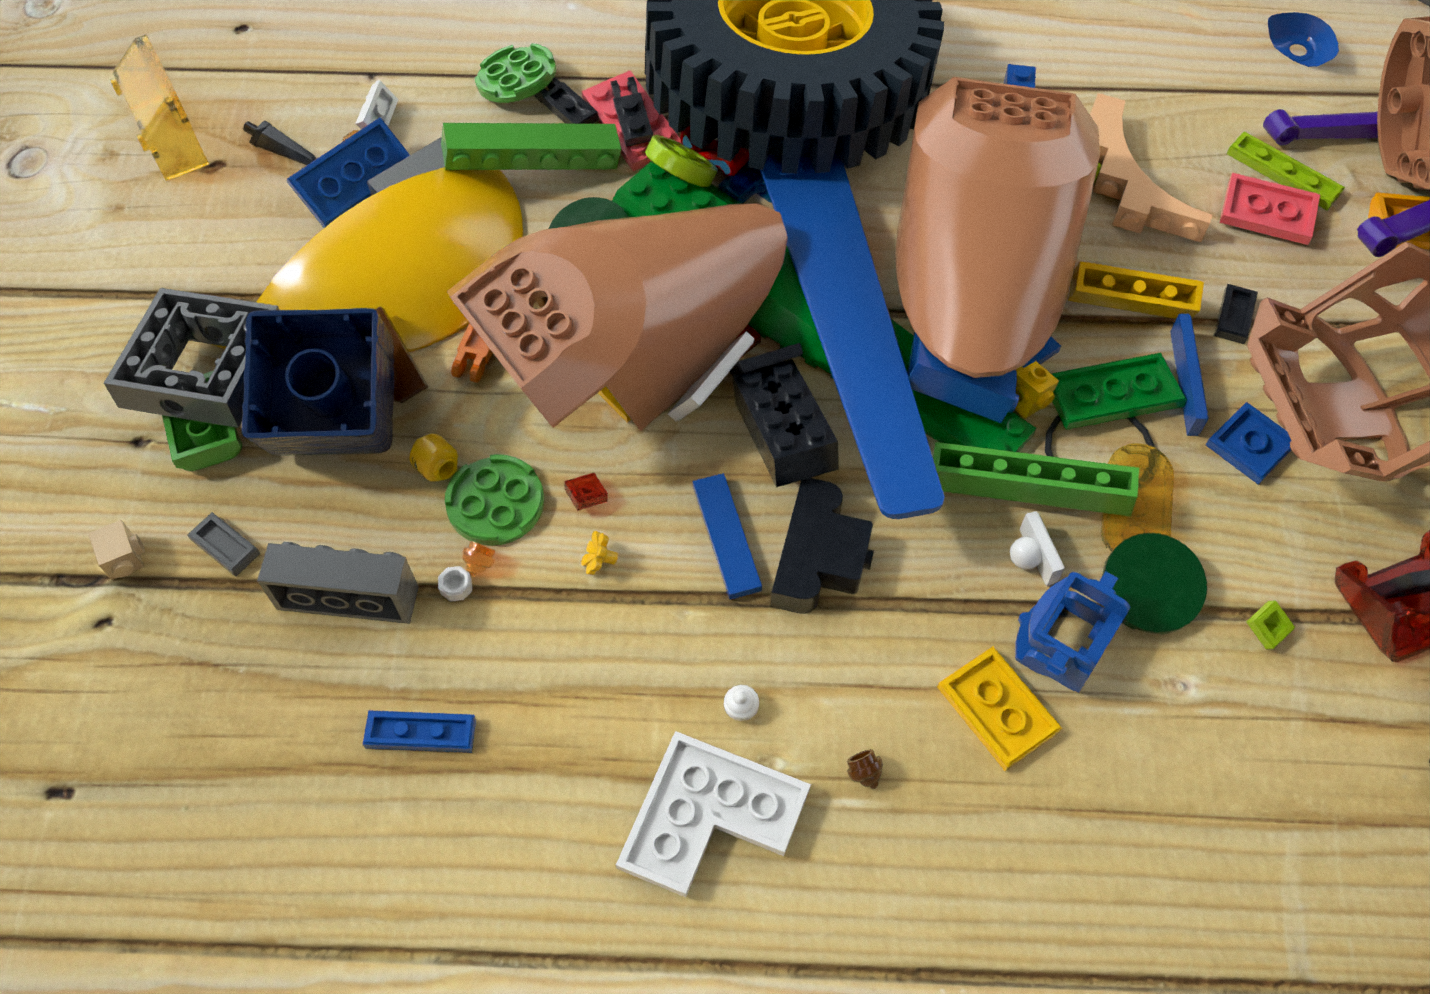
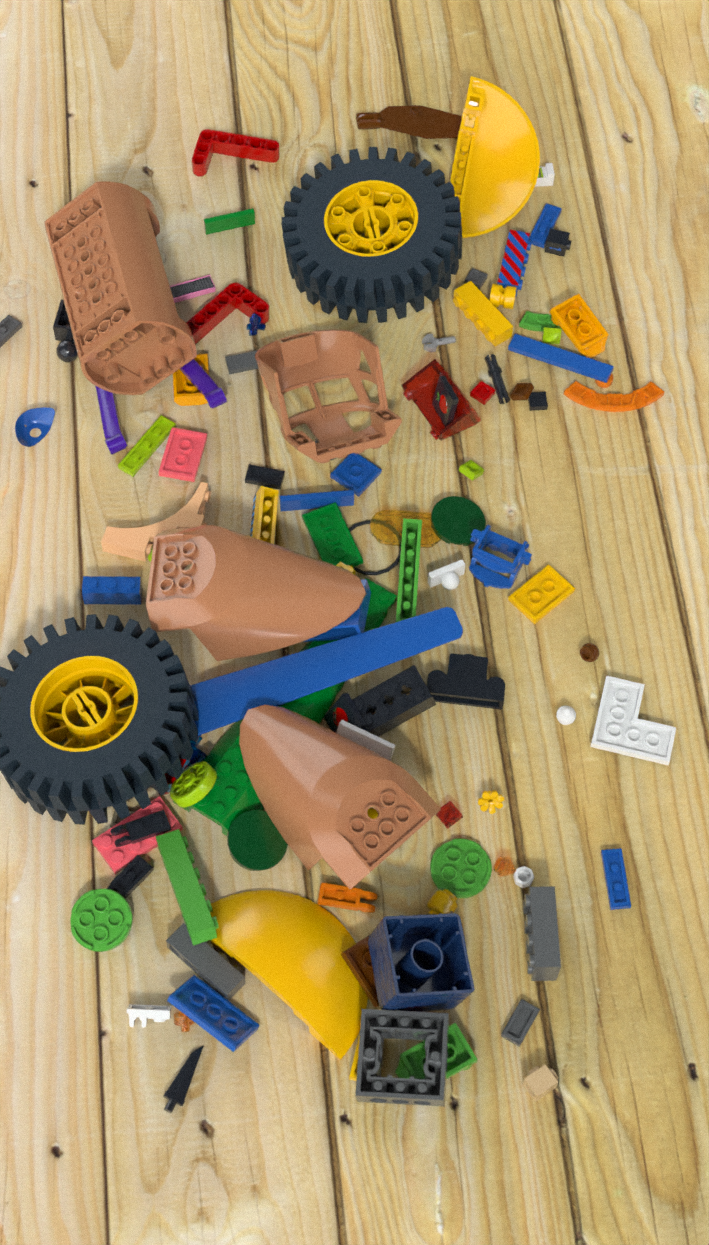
camera: 100 degrees left, 0 degrees up
clear yellow windscreen [110,34,209,181] -> none
blue tile [692,473,762,600] -> none

